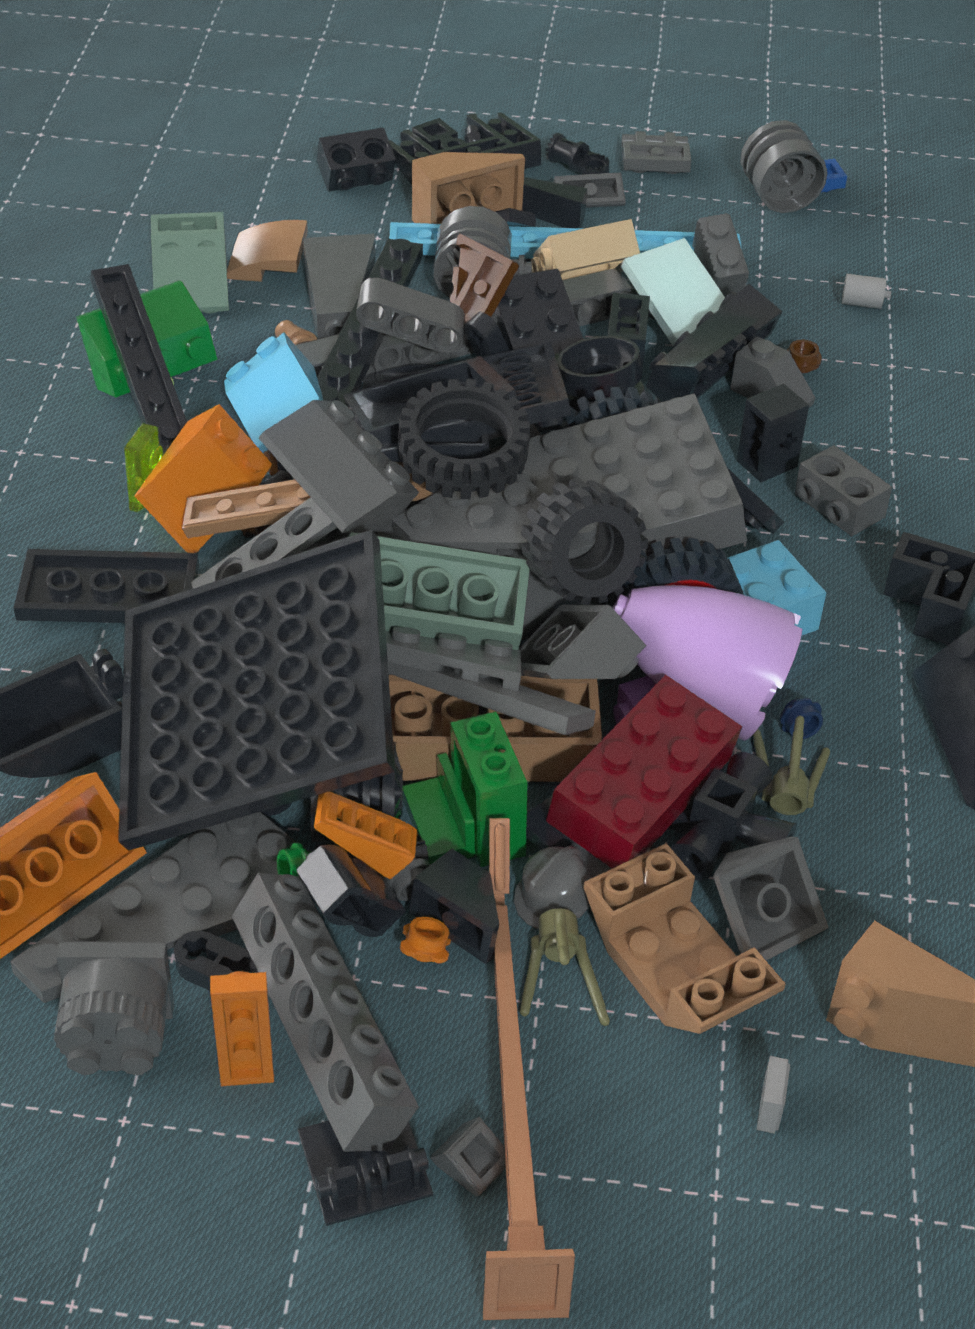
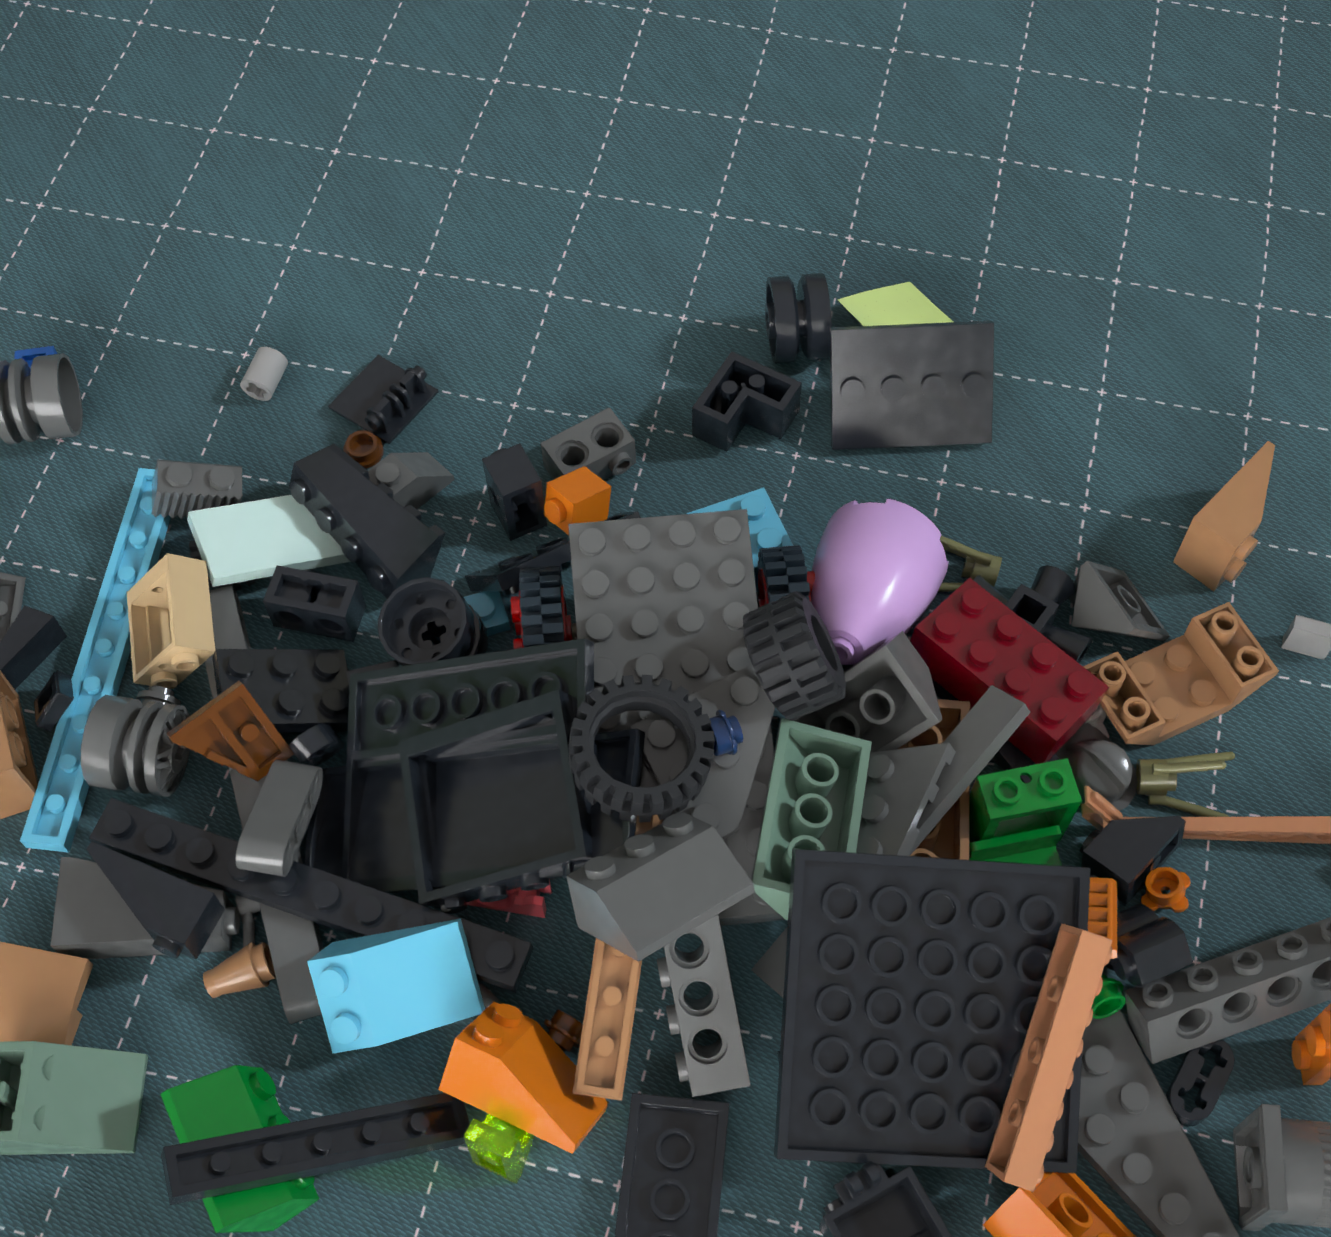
camera: 80 degrees left, 15 degrees up
none -> black slope [86,841,225,960]
none -> black hinge [328,355,439,444]
none -> orange brick [544,466,611,535]
none -> dark blue plate [710,710,743,756]
none -> nougat piece [985,924,1112,1192]

